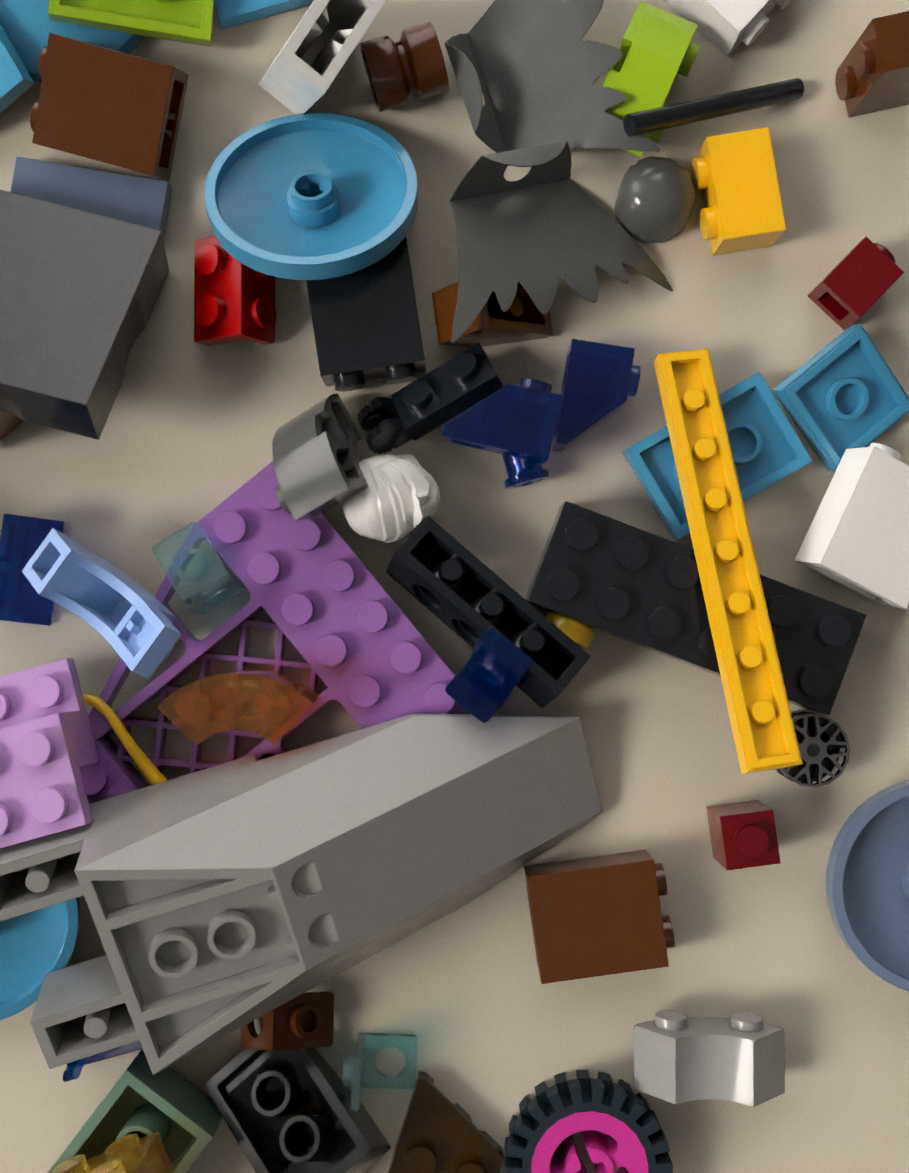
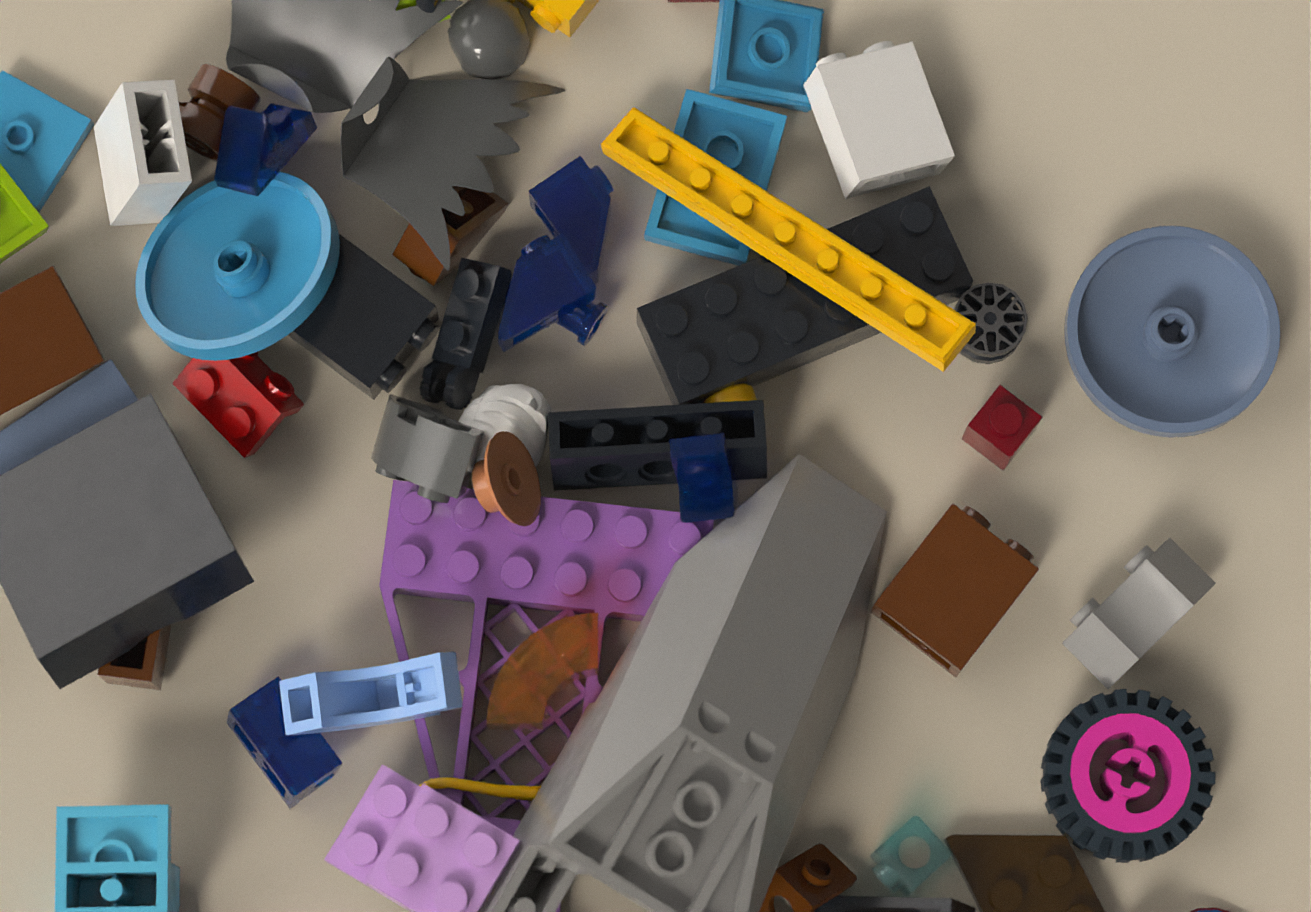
camera: 45 degrees left, 10 degrees down
clear light blue bracket [153,522,245,615] -> none
none -> clear blue slope [214,103,317,196]
none -> nougat piece [472,431,541,526]

